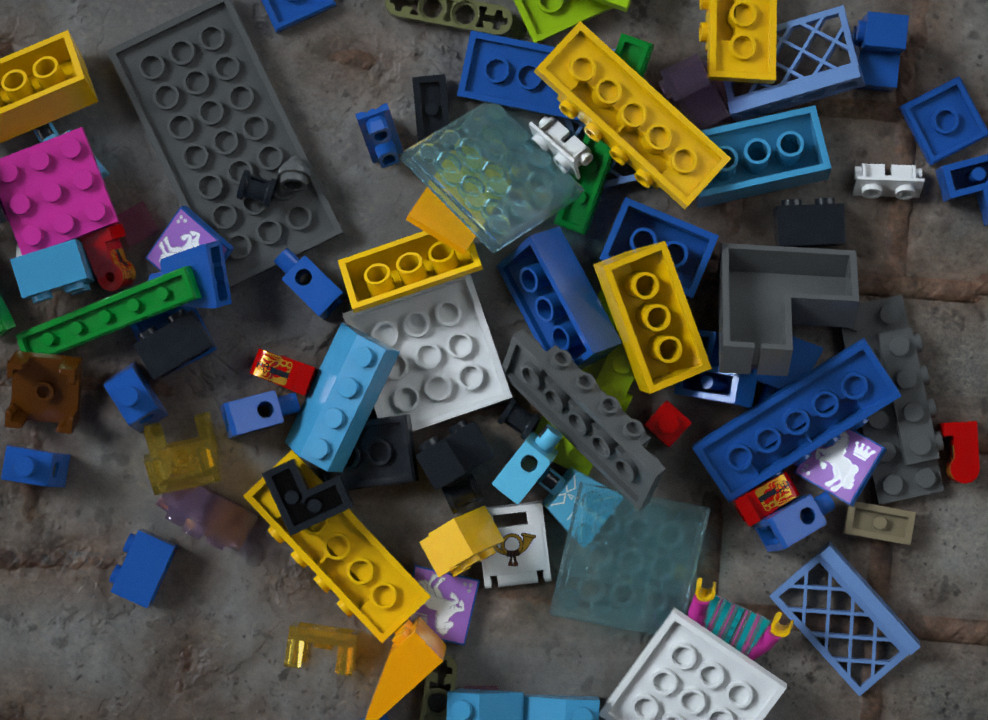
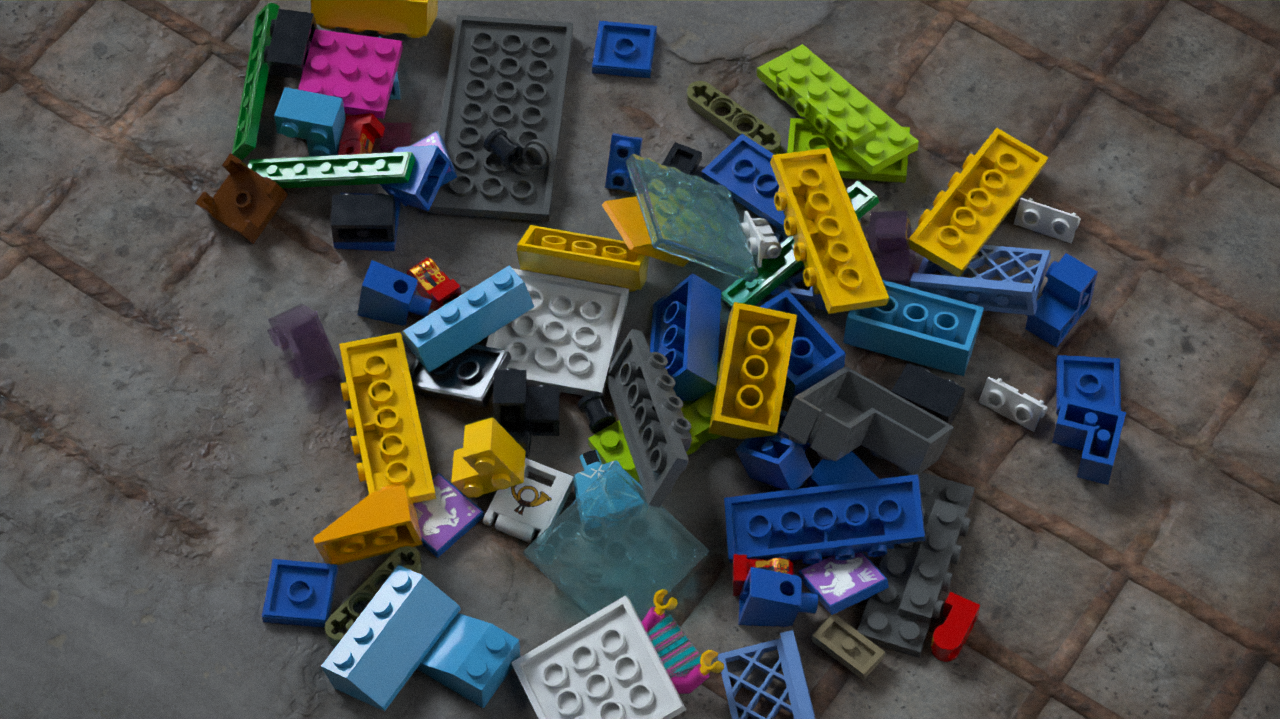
camera: 30 degrees right, 30 degrees down
blue torso [1,444,71,487] -> none
blue torso [104,362,169,433] -> none
blue brick [109,529,179,608] -> none
clear yellow panel [144,411,221,496] -> none
black brick [262,459,355,536] -> none
blue torso [274,248,347,320] -> none
clear yellow panel [284,621,361,676] -> none
medium azure torso [492,424,563,505] -> none
red brick [643,400,692,448] -> none

